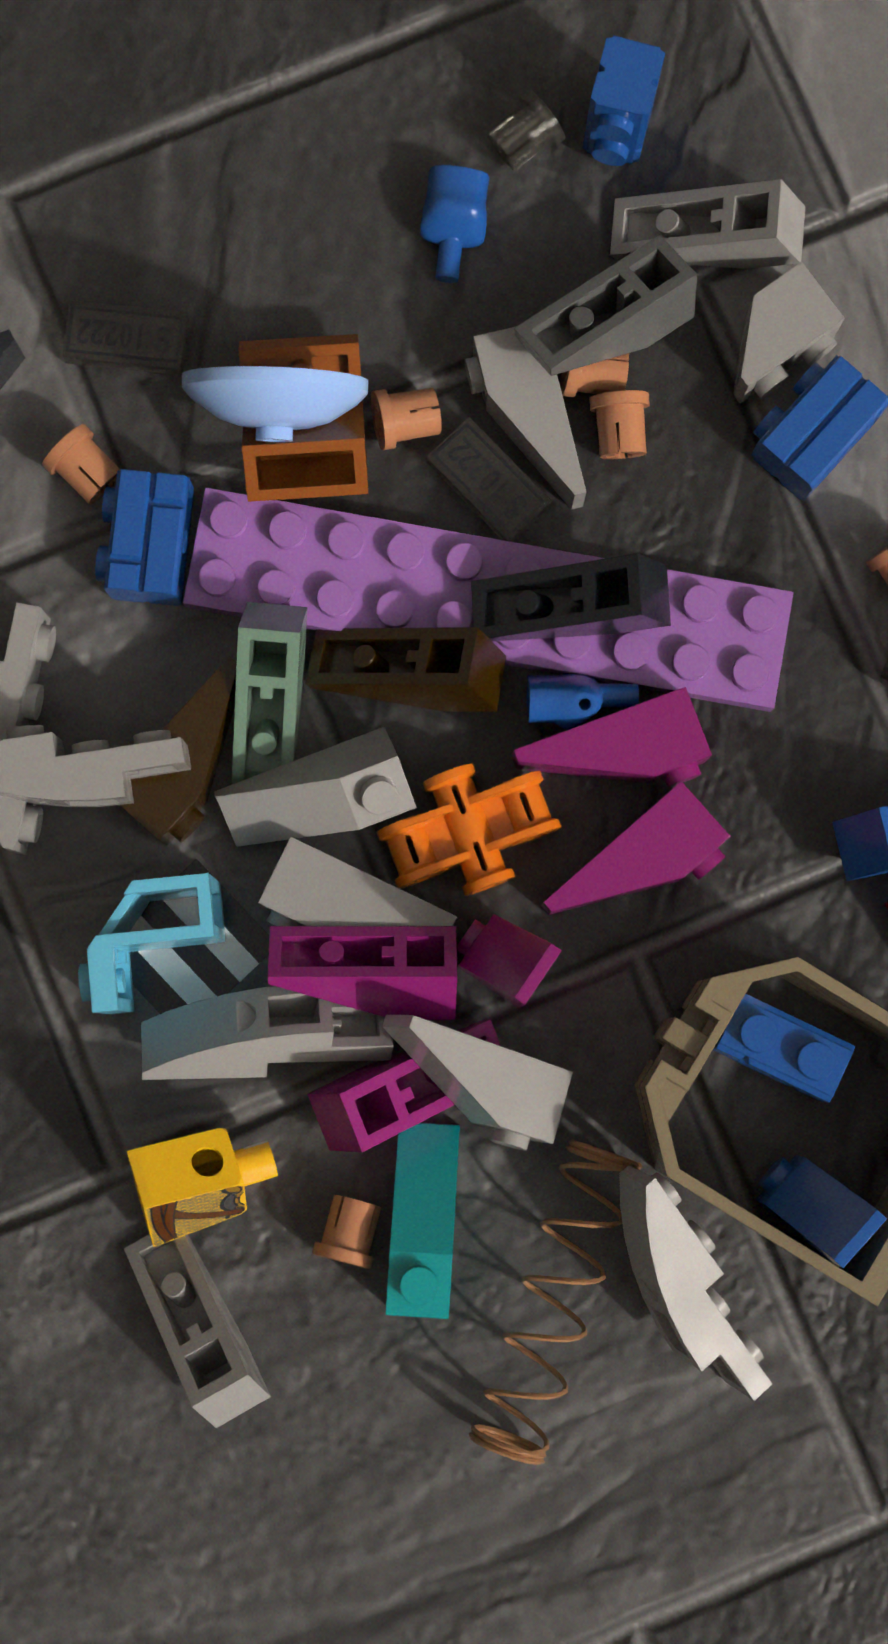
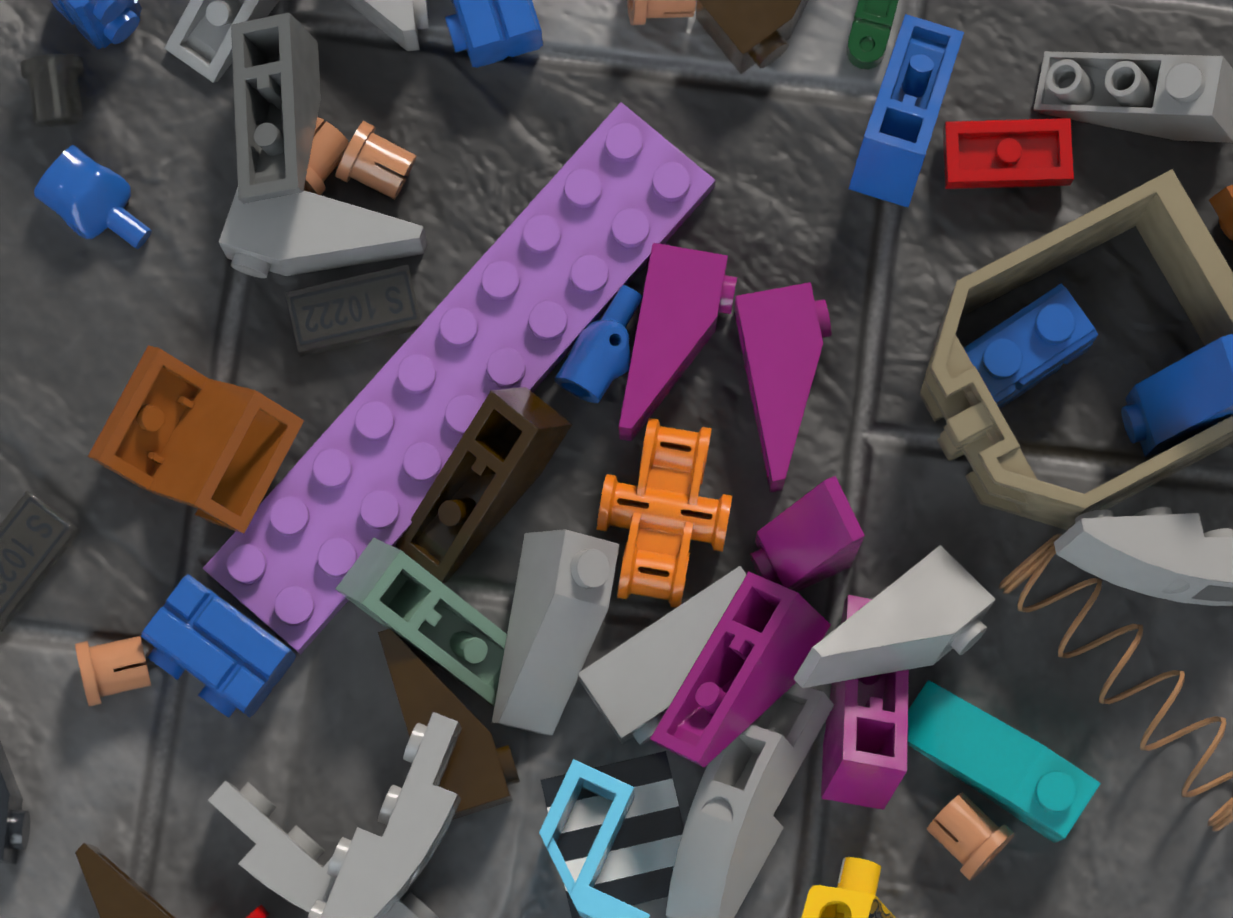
camera: 55 degrees left, 5 degrees down
light blue dish [182,366,368,442] -> none
nougat bush [371,387,441,451] -> none
black slope [471,553,671,642] -> none

